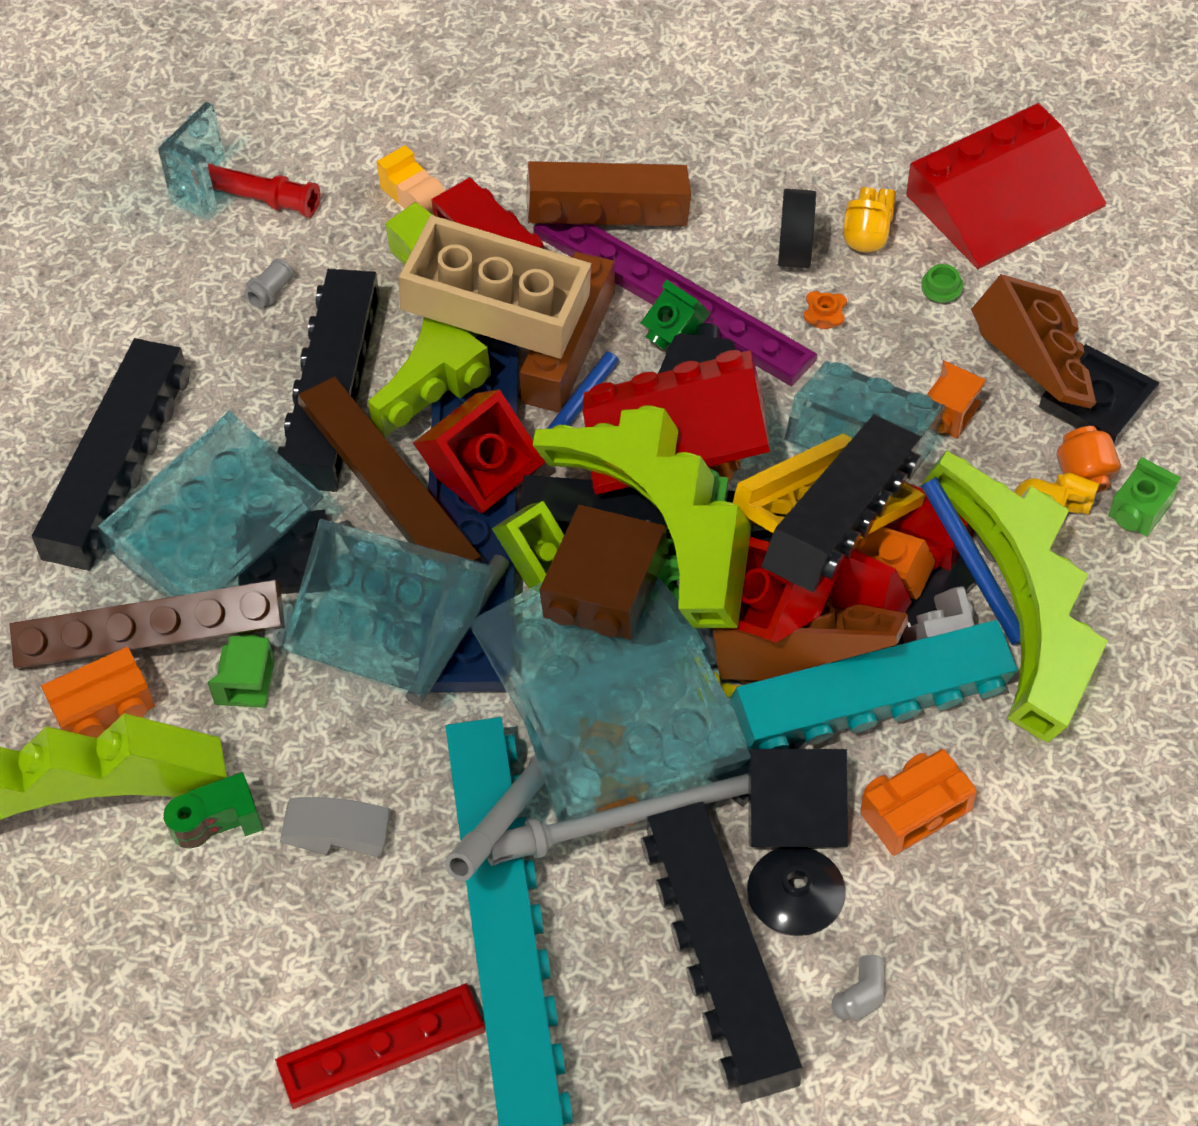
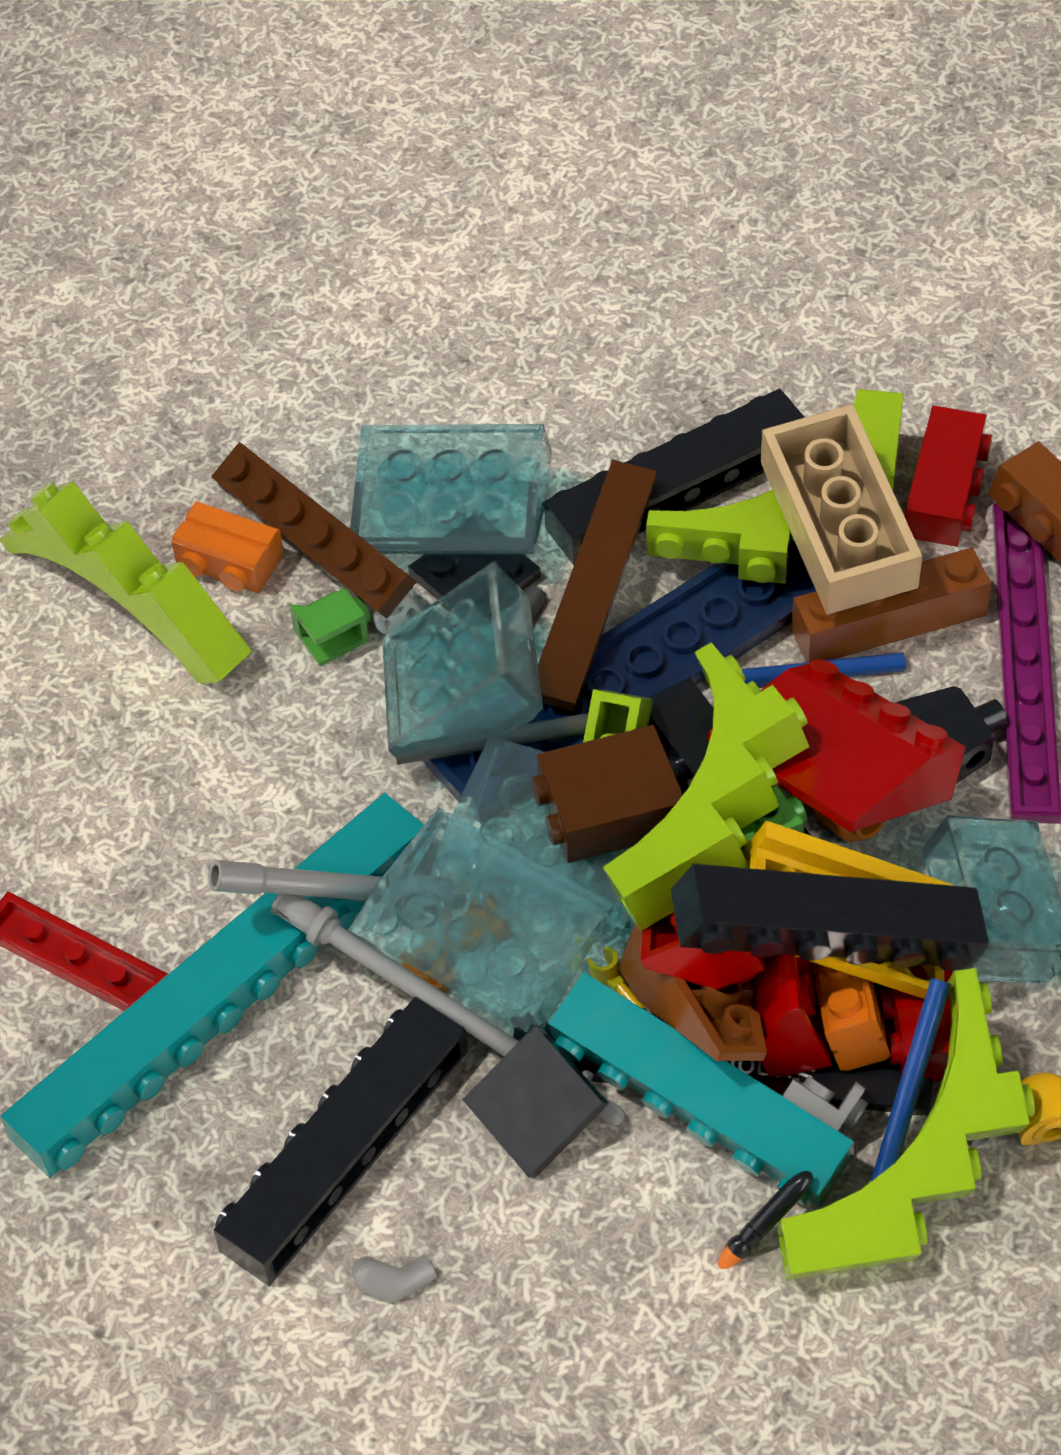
camera: 55 degrees right, 0 degrees up
black brick [32,338,190,571] -> none
clear light blue bracket [158,102,225,221] -> none
green leg [163,772,264,849] -> none
red pin [201,163,321,218] -> none
light grey pin [244,258,294,308] -> none
light grey slope [280,797,390,858] -> none
leg [376,145,445,214] -> none
red slope [413,389,545,513] -> none
green brick [641,279,711,351] -> none
black dish [747,847,846,936] -> none
orange brick [860,749,977,856] -> none
none -> black piece [718,1170,813,1269]

